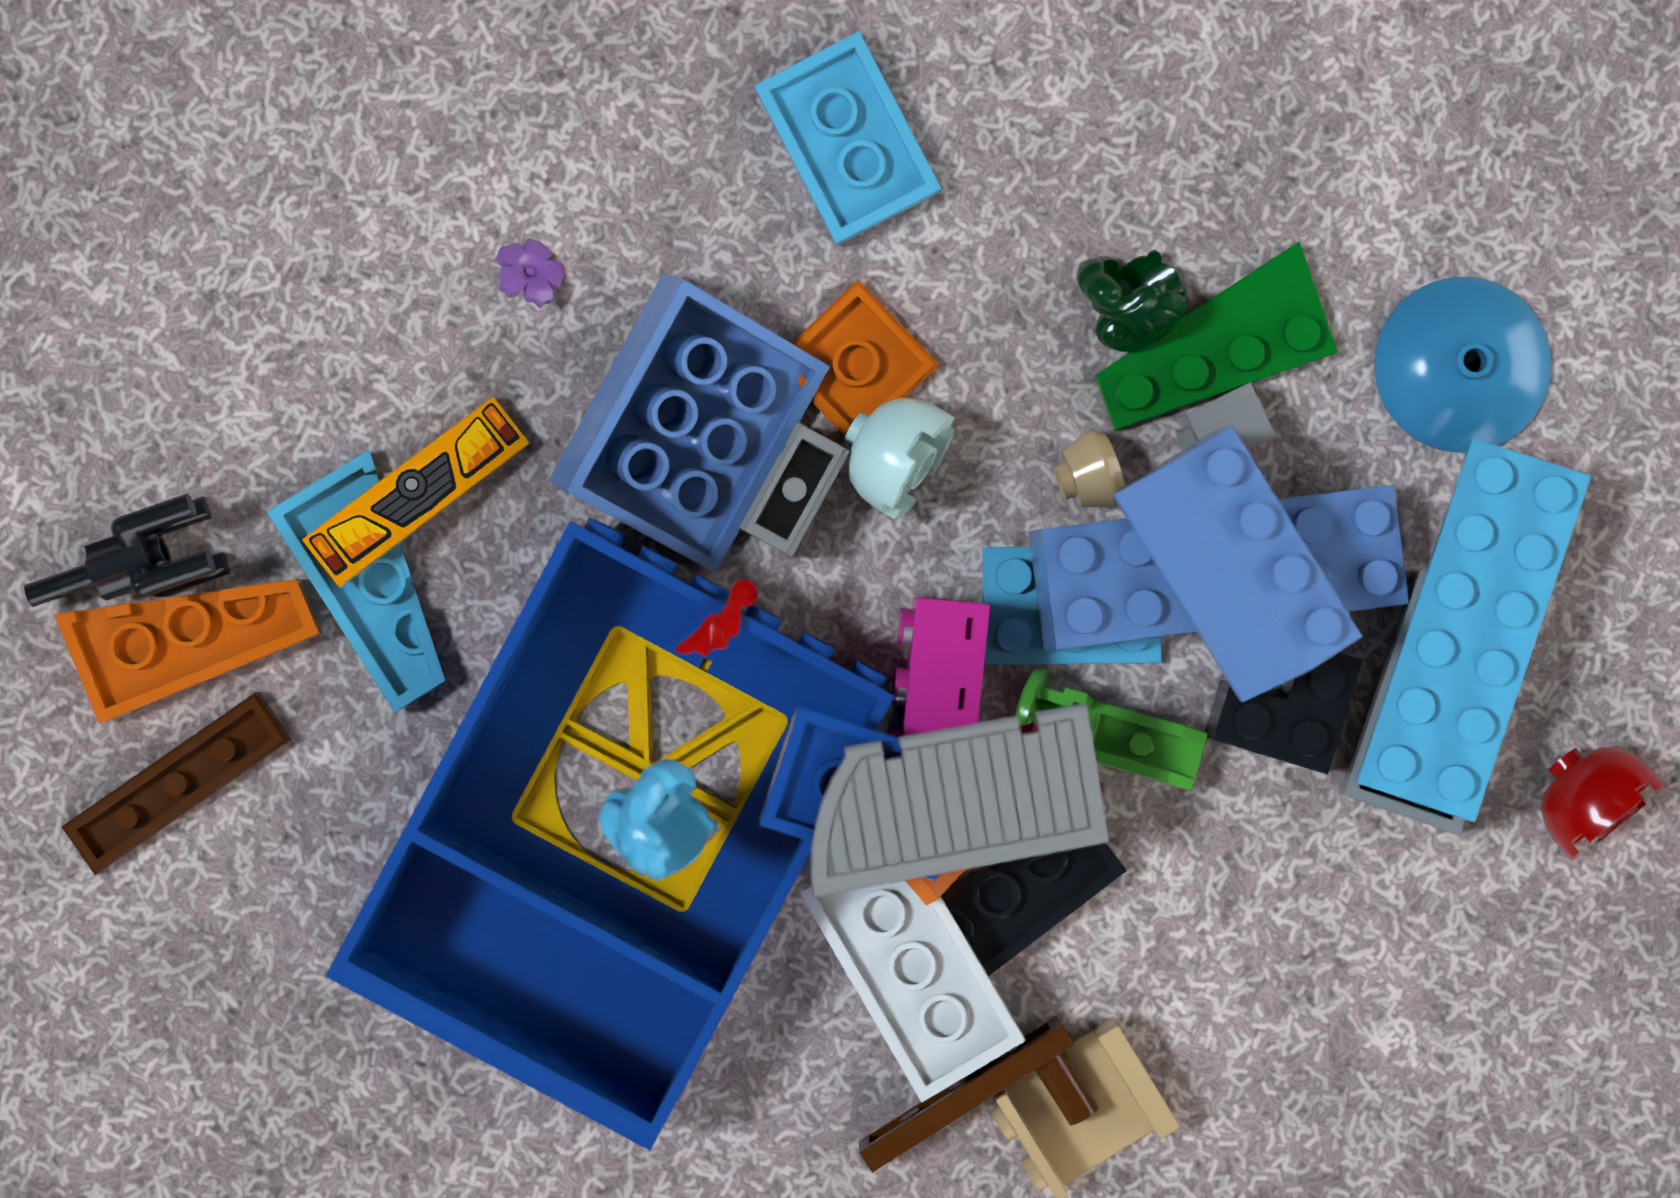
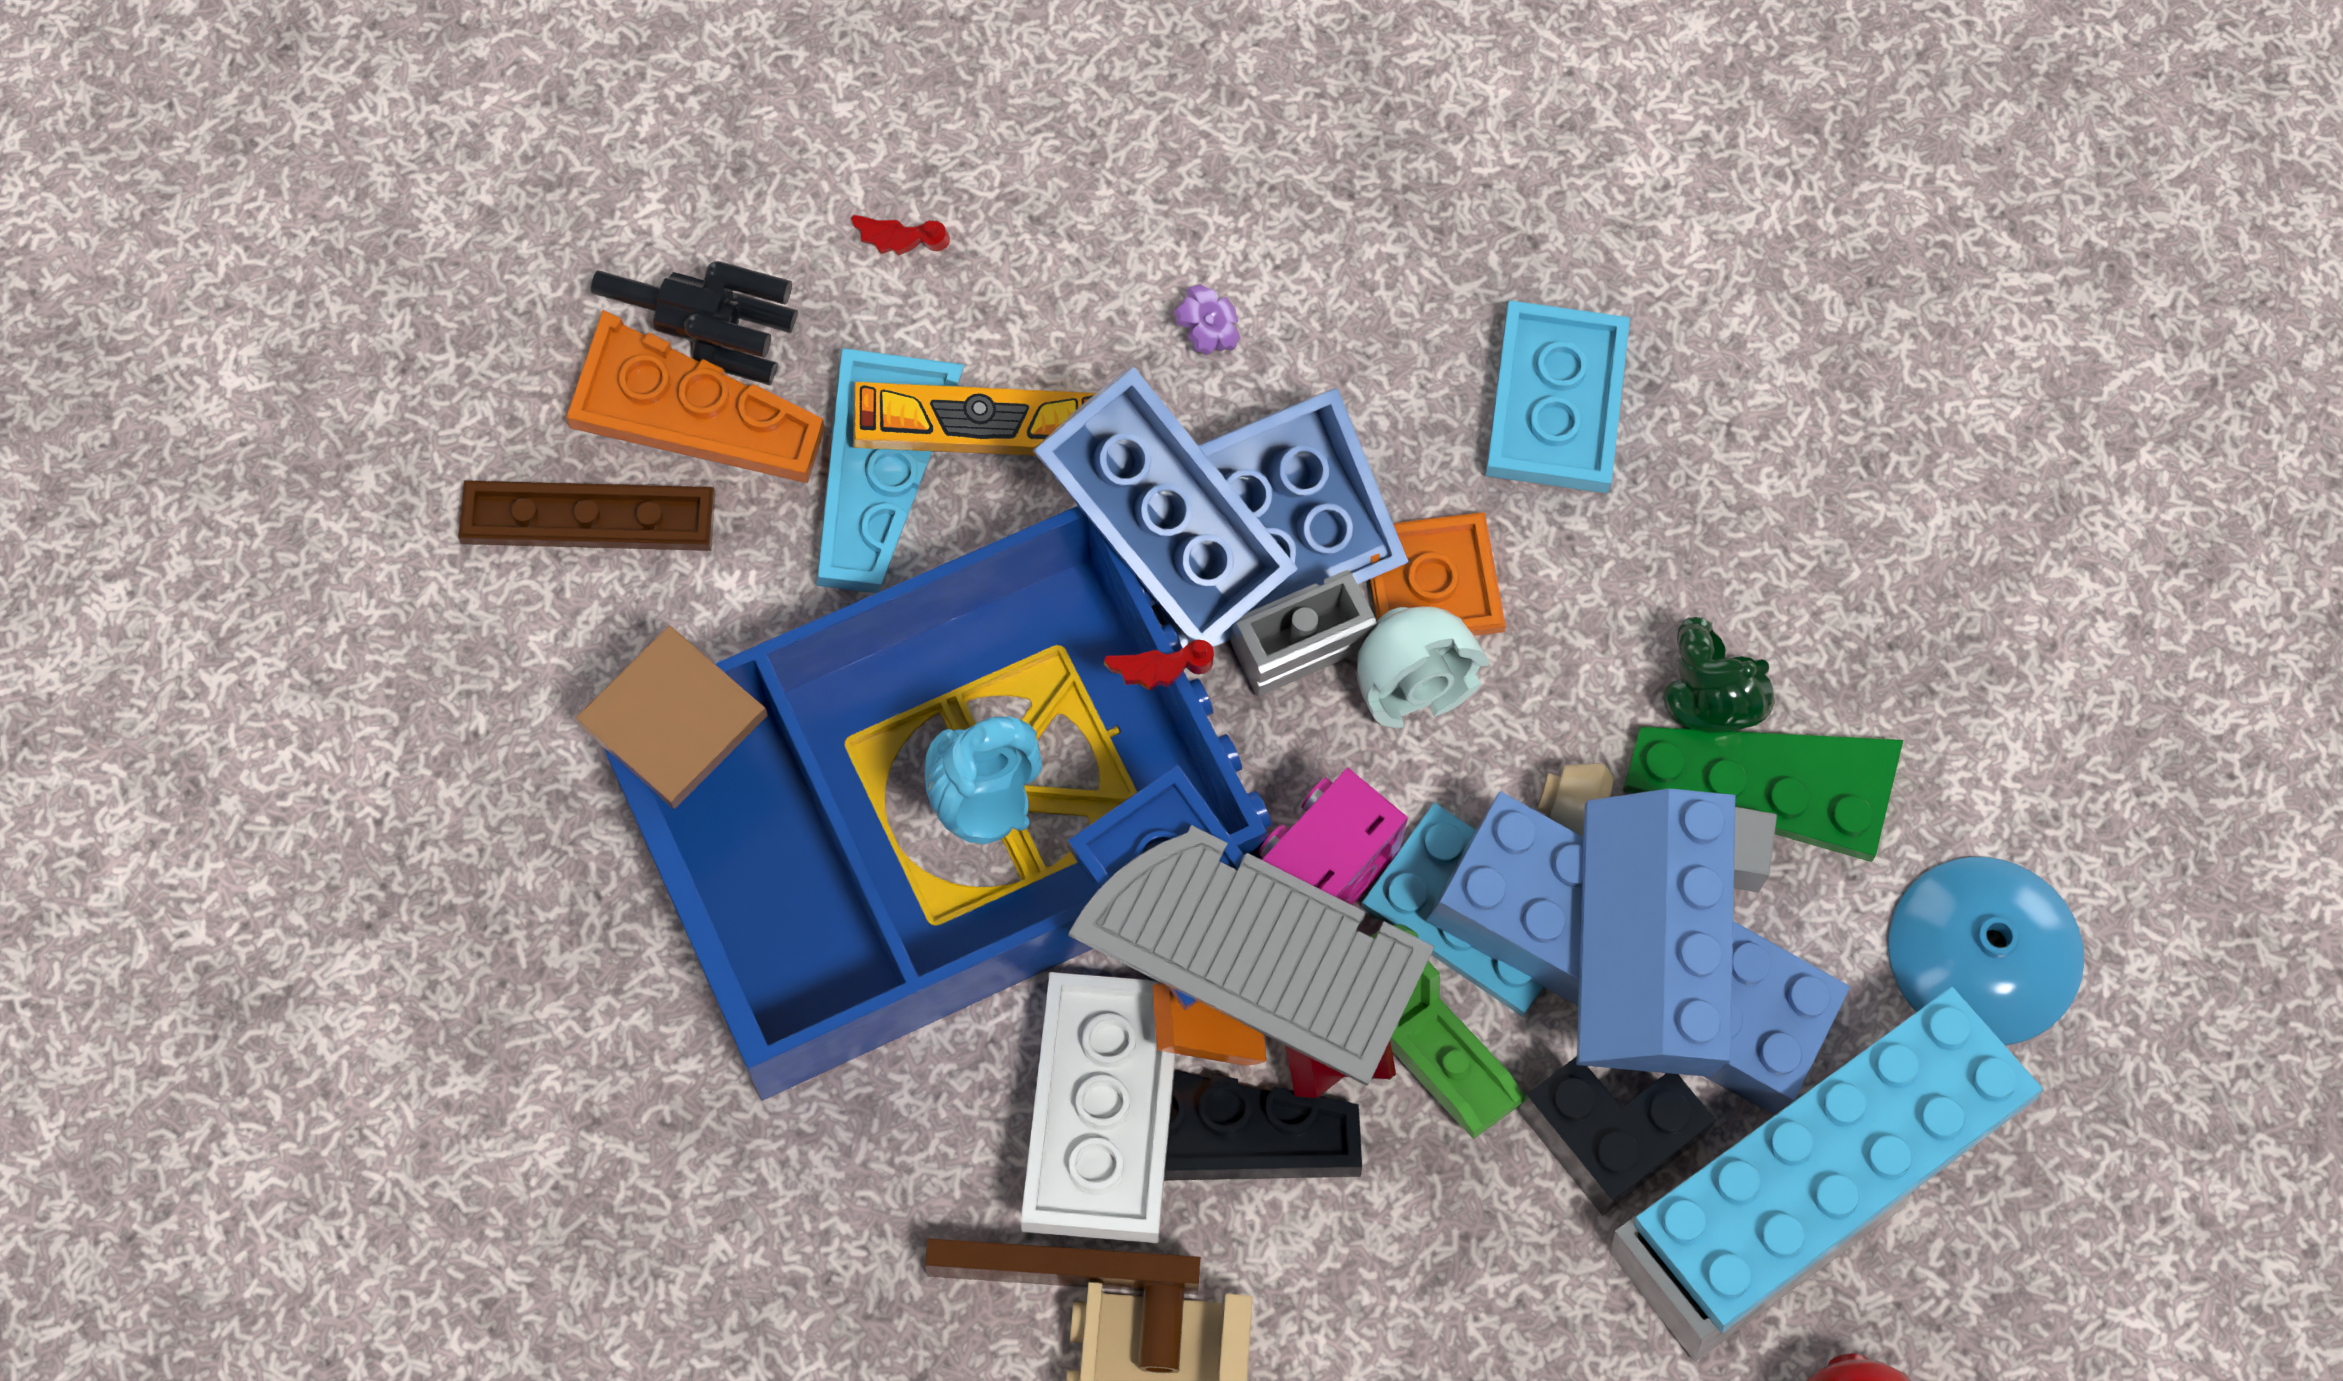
camera: 30 degrees right, 20 degrees down
none -> medium nougat tile [575,625,767,809]
none -> red piece [851,215,950,256]
none -> medium blue slope [1033,367,1298,643]

